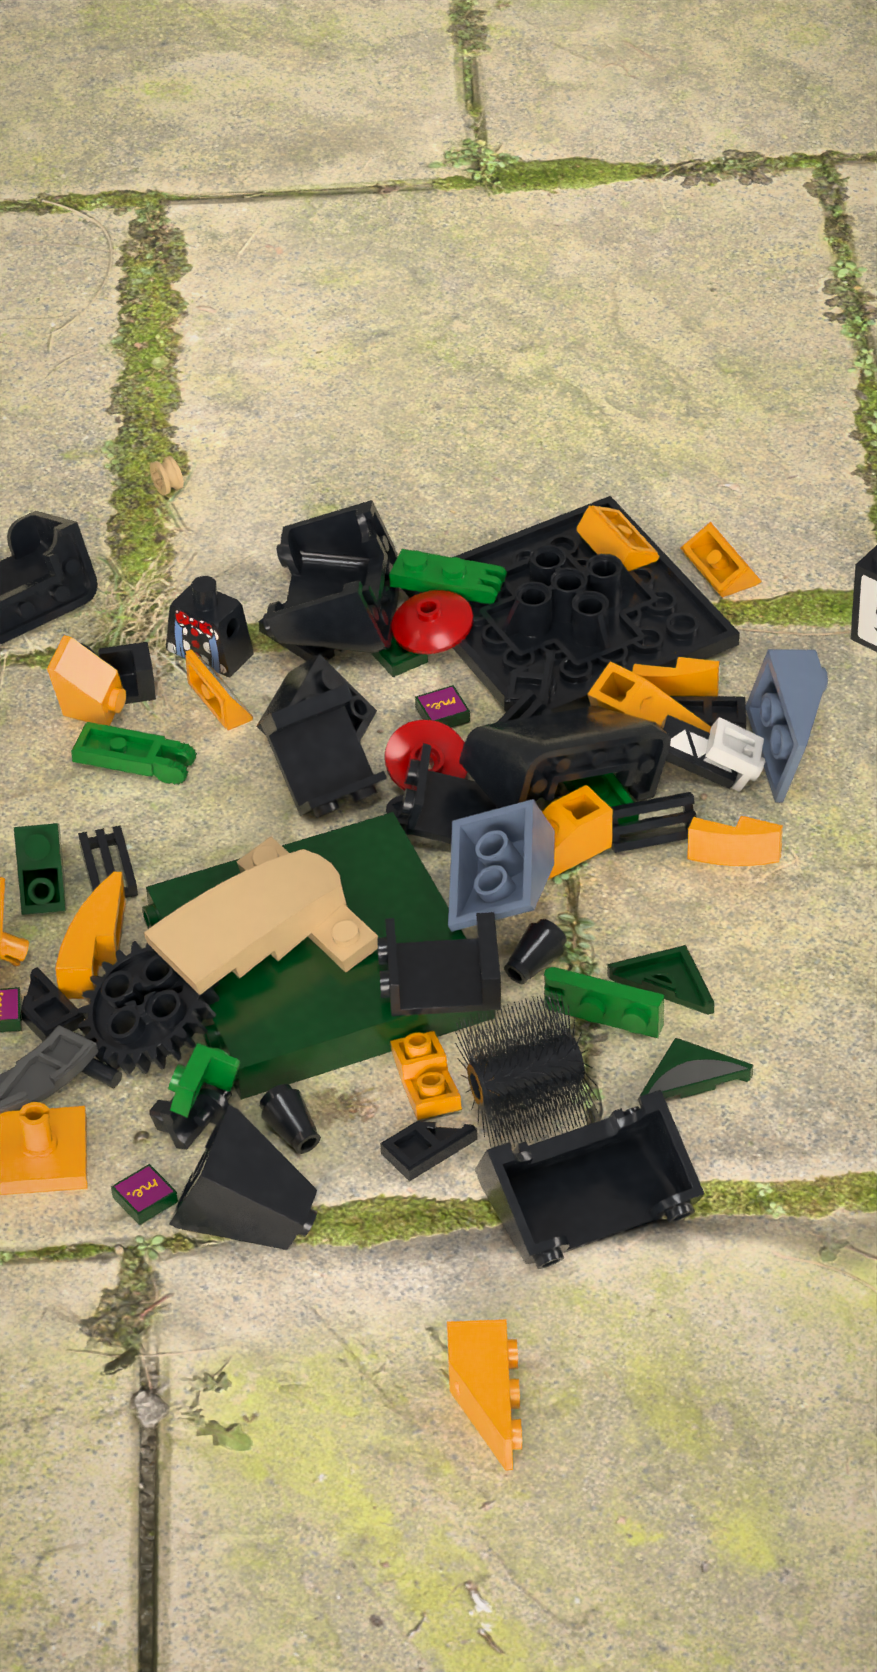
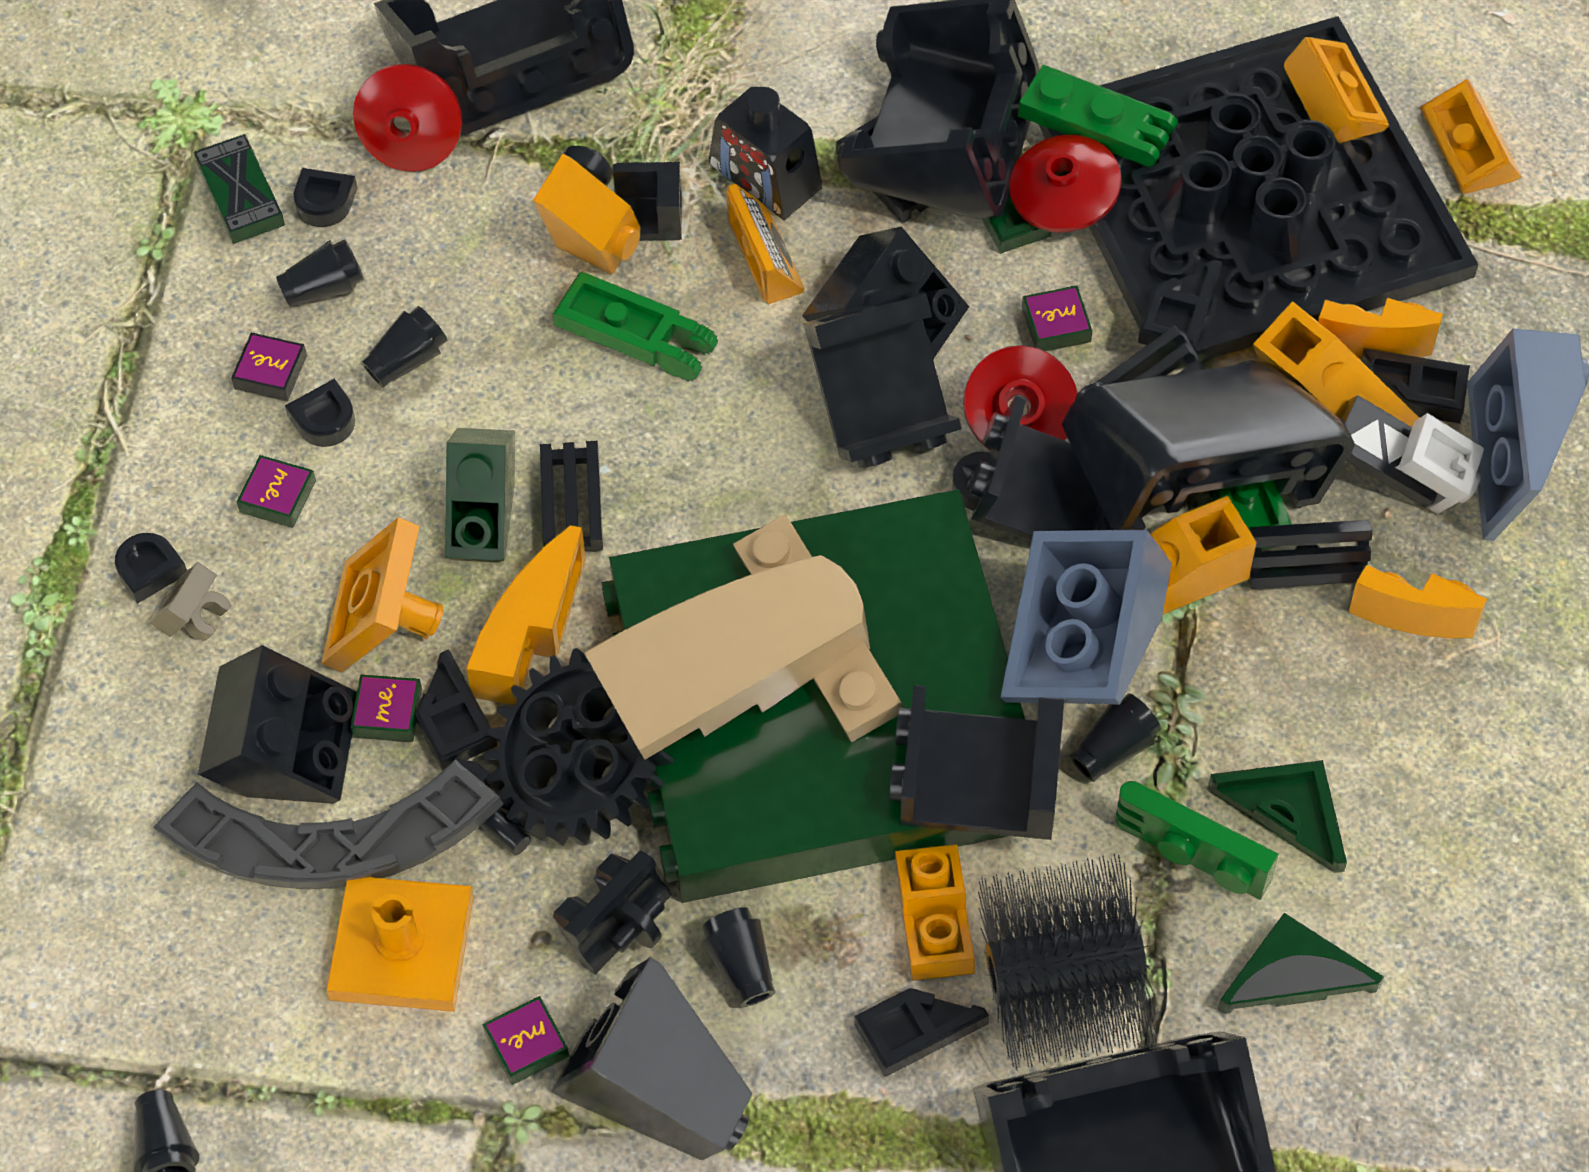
camera: 10 degrees right, 15 degrees up
green bracket [168,1043,240,1117] -> none

